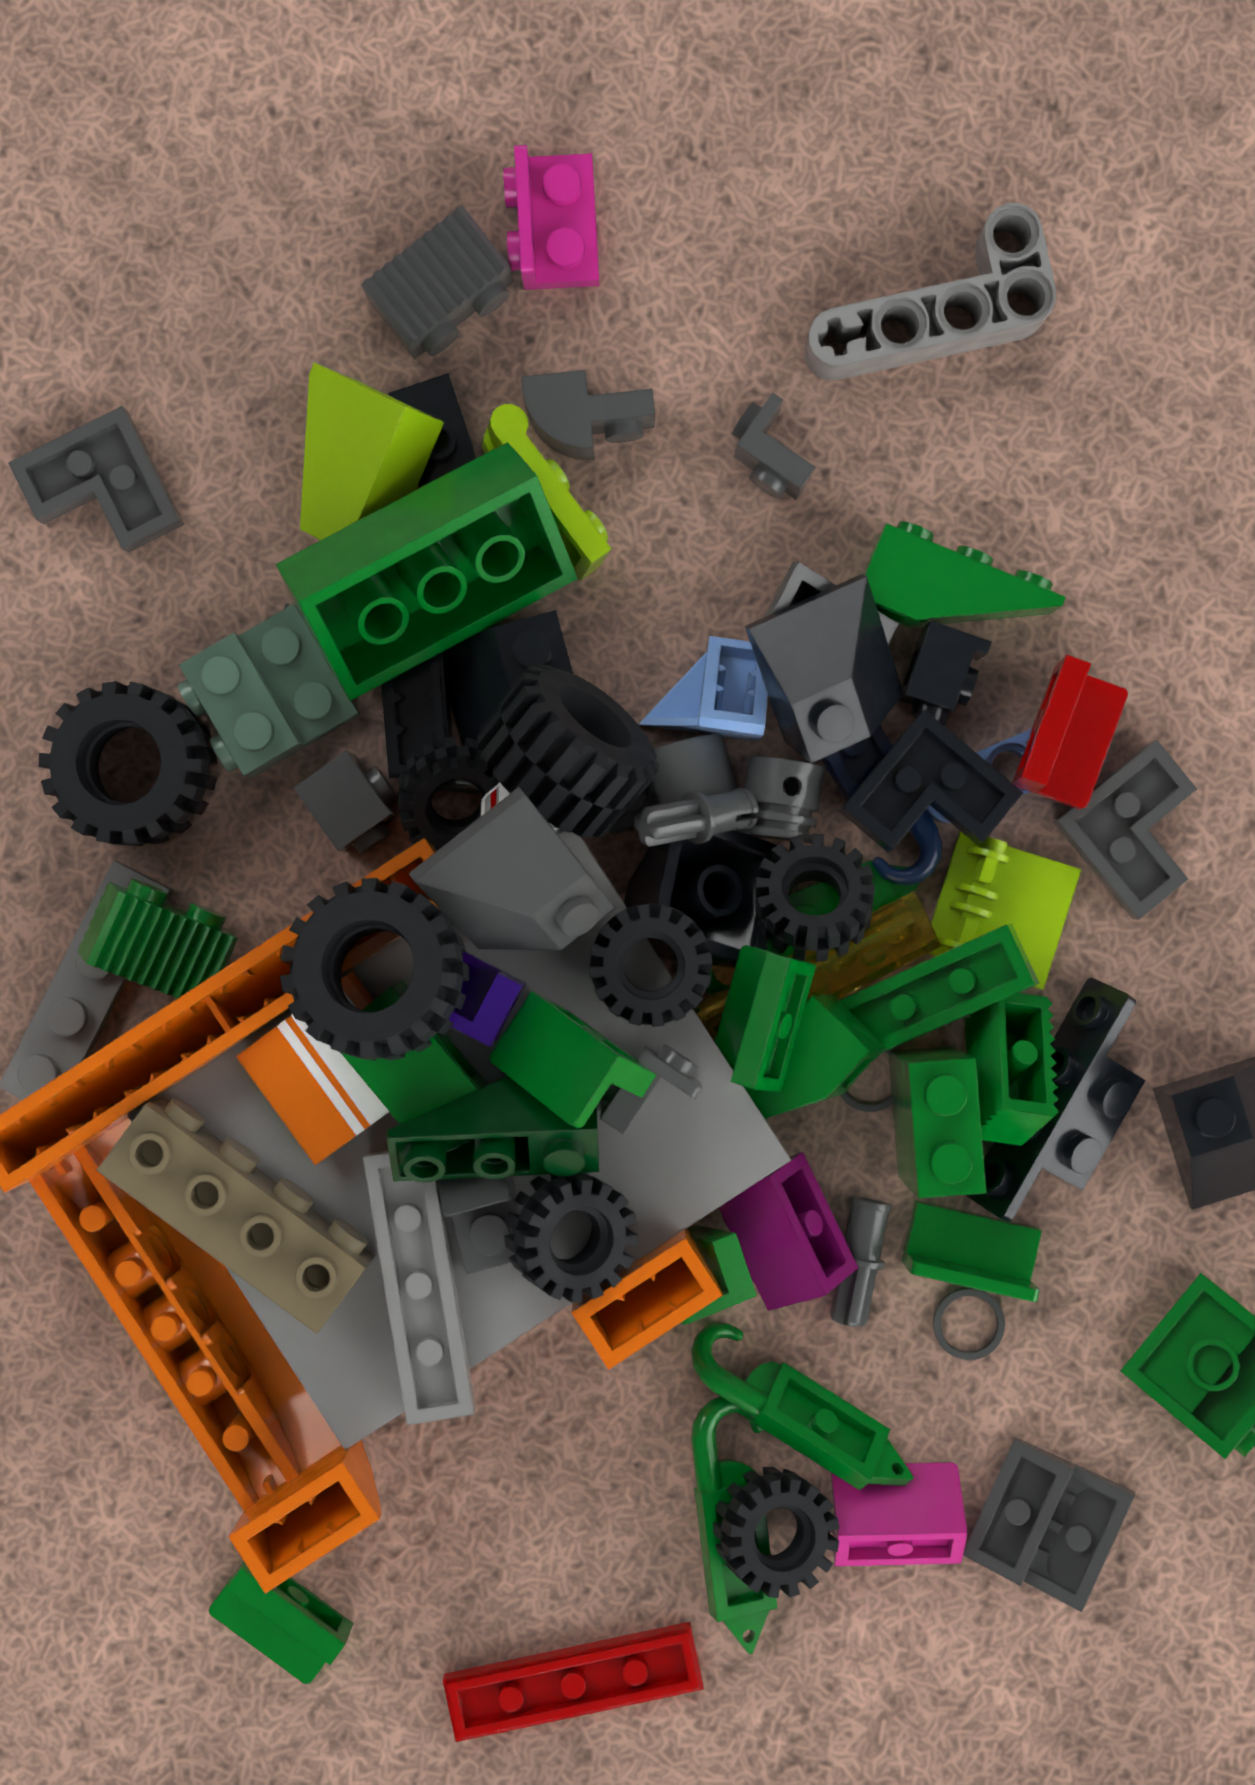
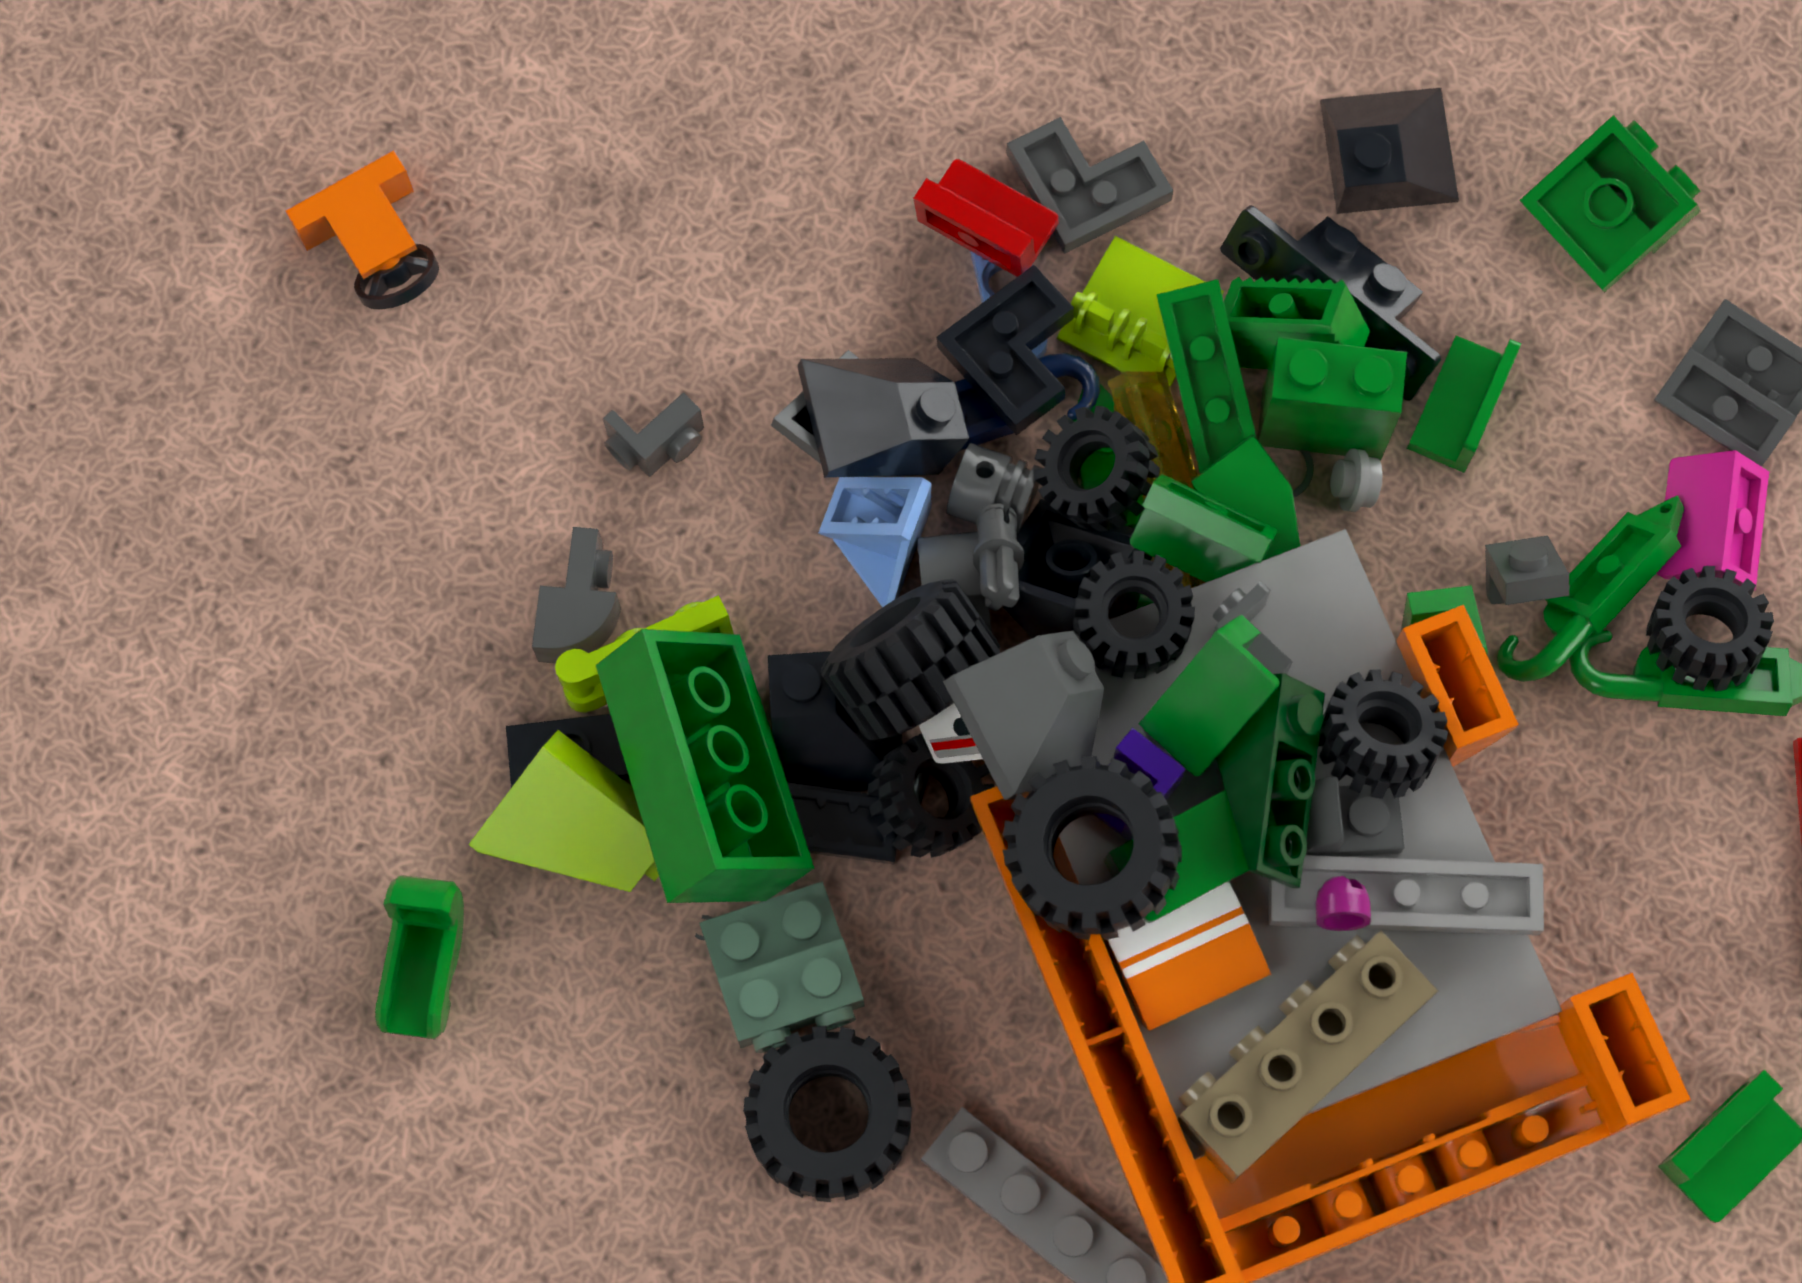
camera: 75 degrees left, 15 degrees down
dark grey plate [8,406,185,553] -> none
green brick [78,878,238,999] -> none
dark grey brick [293,751,398,855] -> none
dark grey brick [361,206,513,360] -> none
dark pink bracket [503,145,600,290] -> none
magenta brick [718,1152,858,1311] -> none
light grey beam [804,203,1056,380] -> none
dark grey axle [830,1196,892,1327] -> none
green slope [863,521,1066,627] -> none
black brick [899,621,992,726] -> none
dark grey piece [933,1288,1005,1360] -> none
none -> orange piece [286,150,439,310]
none -> green animal [375,875,464,1040]
none -> magenta hinge [1315,876,1371,931]
none -> light grey plate [1330,448,1383,512]
none -> dark grey bracket [1485,535,1569,605]

